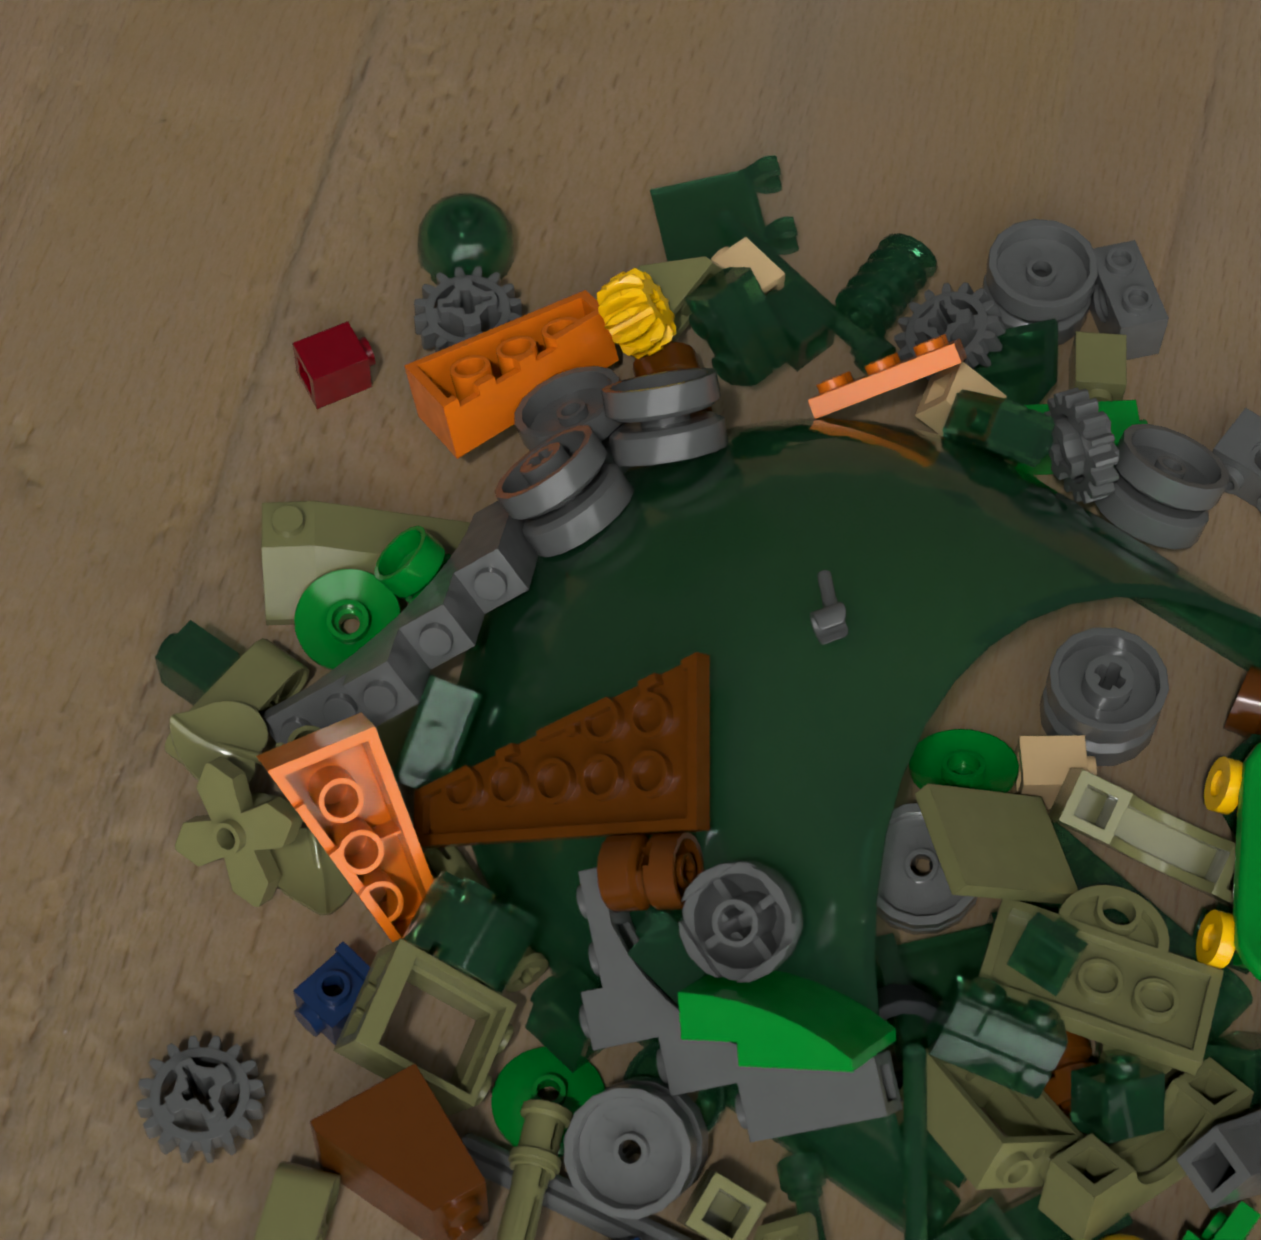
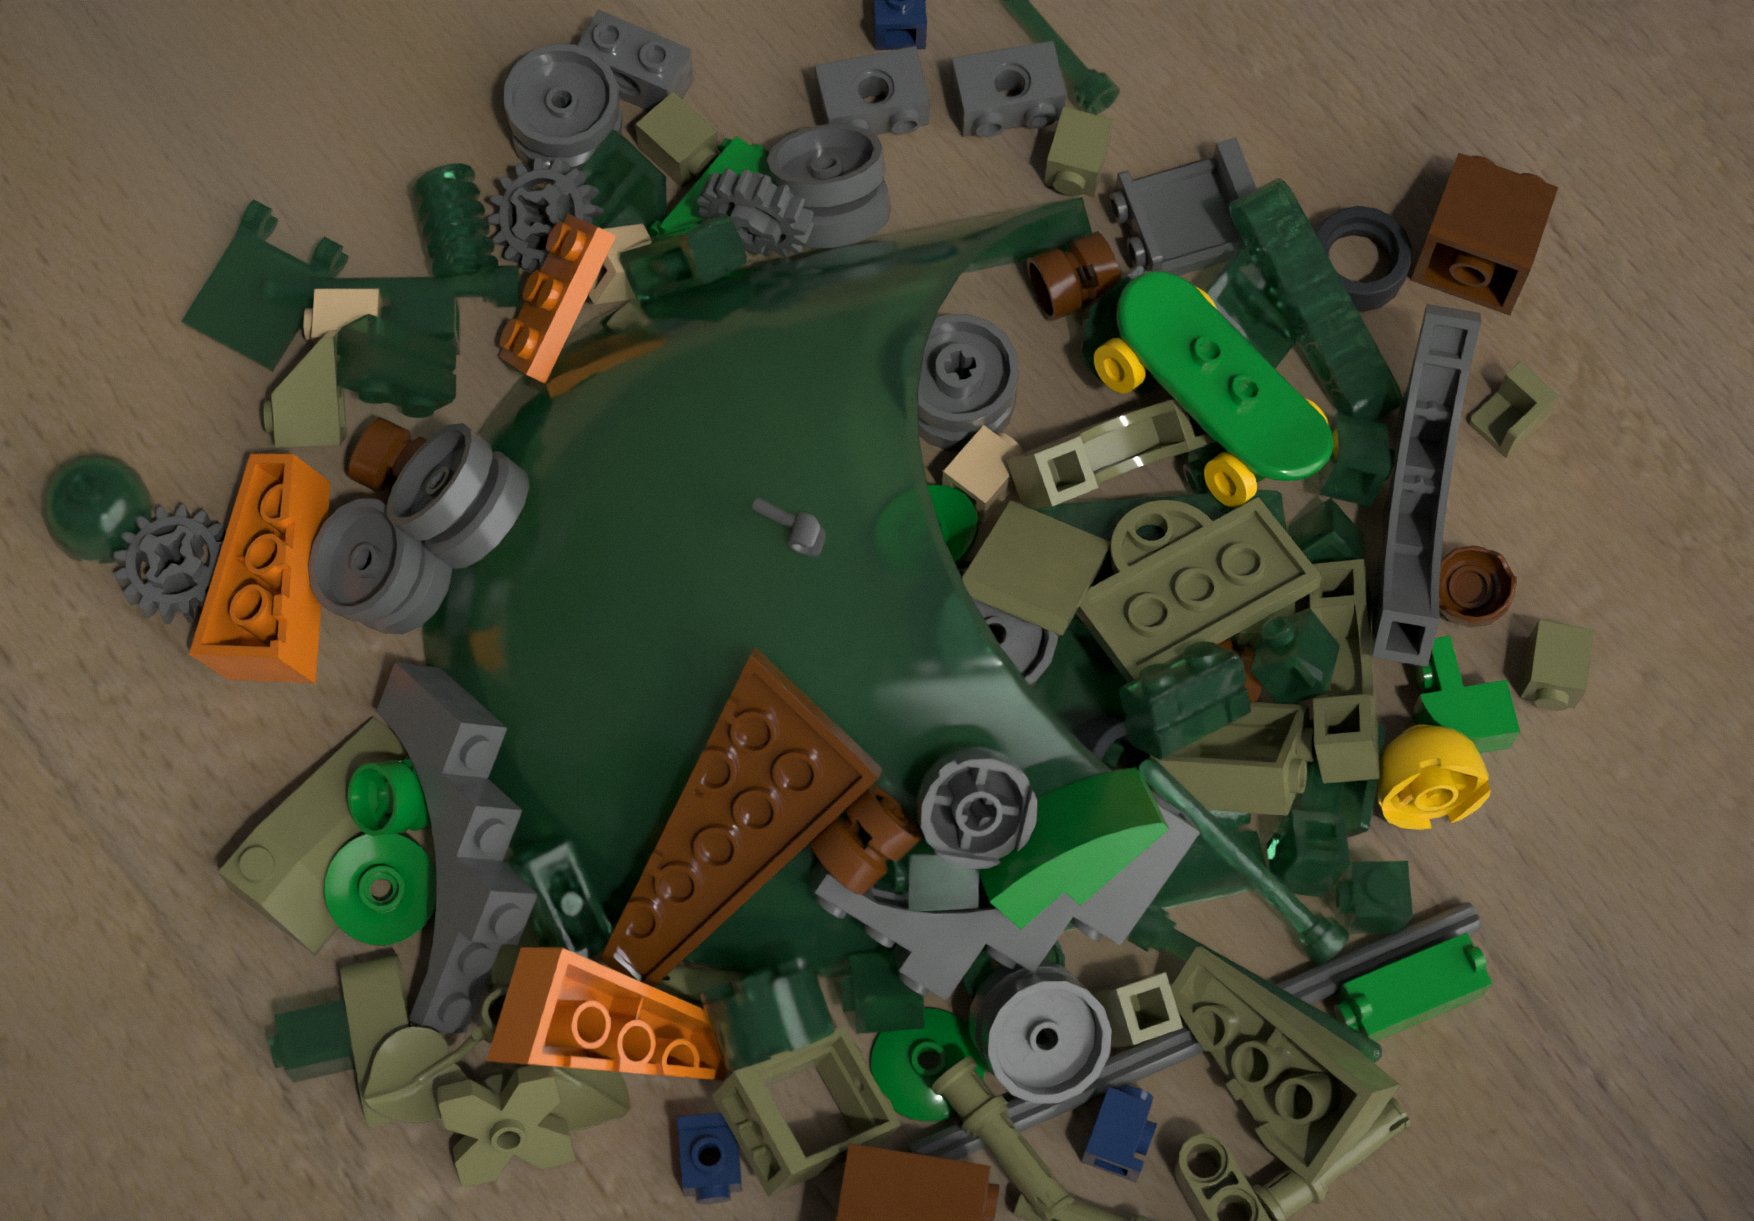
camera: 50 degrees left, 10 degrees up
dark red brick [292,321,376,409] -> none
dark grey wheel [495,425,634,557] -> none
yellow gear [597,268,676,359] -> none
clear green tile [1007,912,1088,996] -> none

